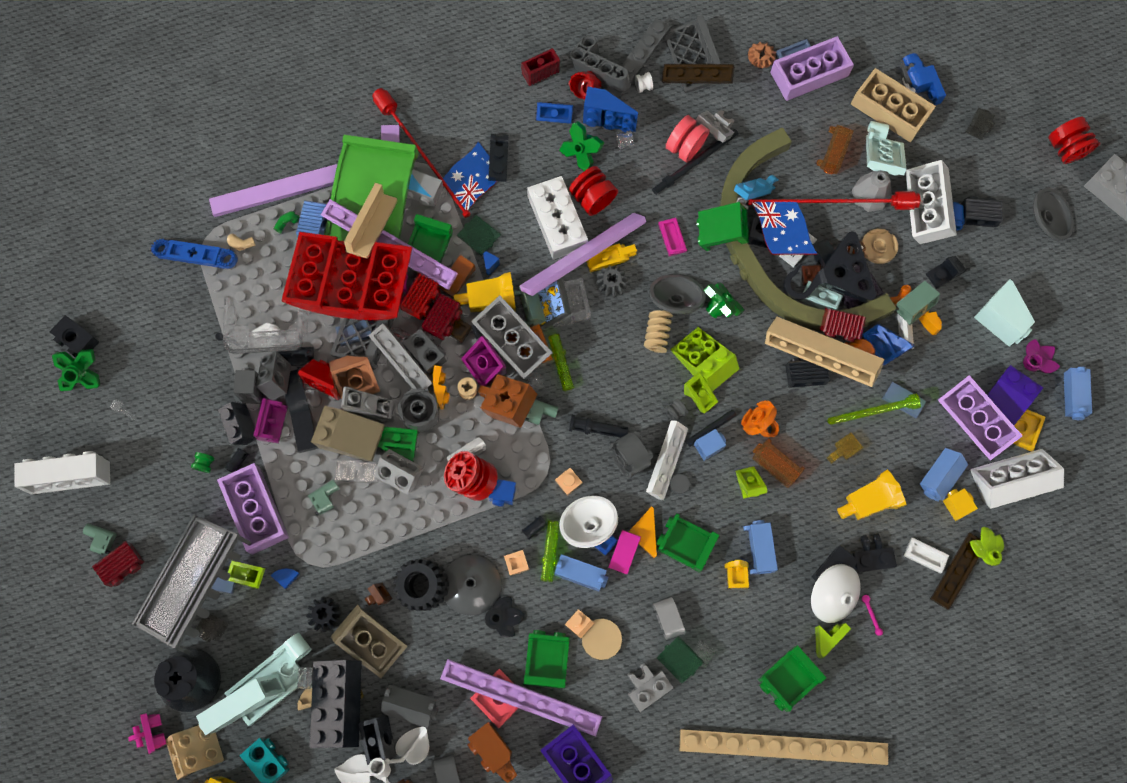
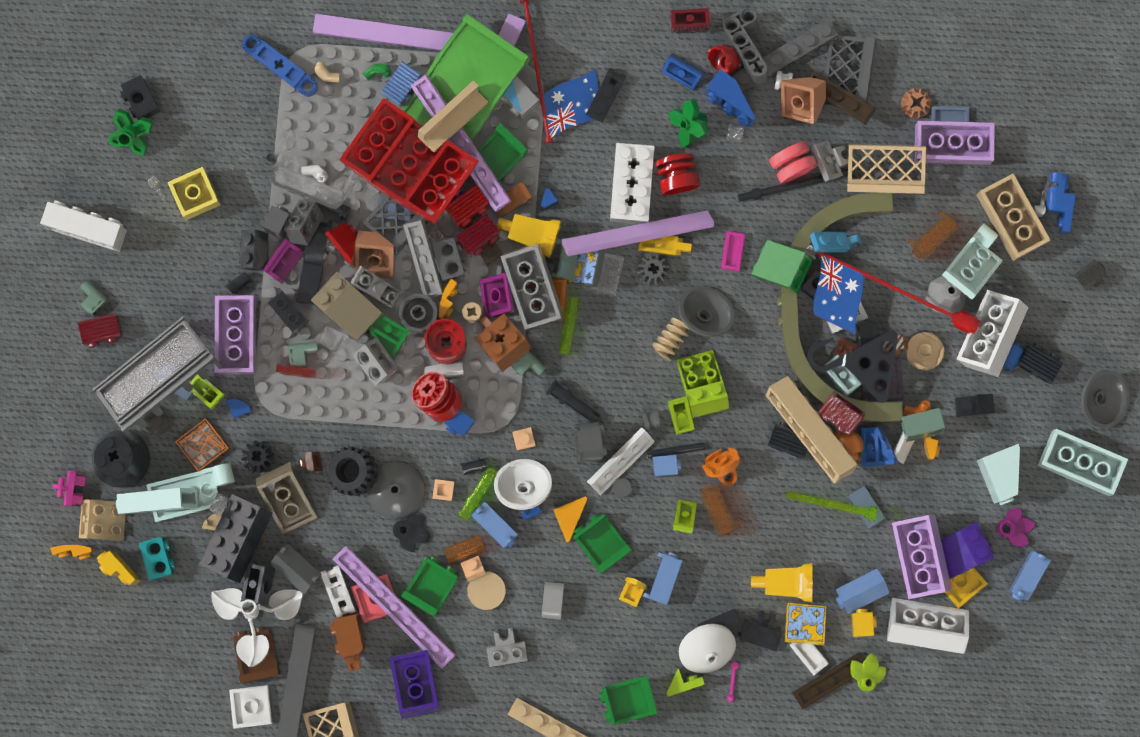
camera: 30 degrees right, 10 degrees up
green wheel [191,452,215,473] -> none
clear green piece [457,215,501,256] -> none
dark pink tile [608,530,641,574] -> none
clear green piece [657,636,704,684] -> none
green plant [704,283,745,318] -> none
clear yellow plate [827,433,863,464] -> none
none -> light yellow brick [168,167,221,220]
none -> tile [175,418,229,471]
none -> black brick [268,291,309,335]
none -> clear red tile [275,364,317,379]
none -> white plate [320,565,356,618]
none -> red wheel [425,318,467,365]
none -> clear orange axle [444,535,485,564]
none -> nougat slope [781,77,826,124]
none -> tile [785,603,826,645]
none -> tan fence [847,144,926,194]
none -> light aqua brick [1038,429,1128,496]

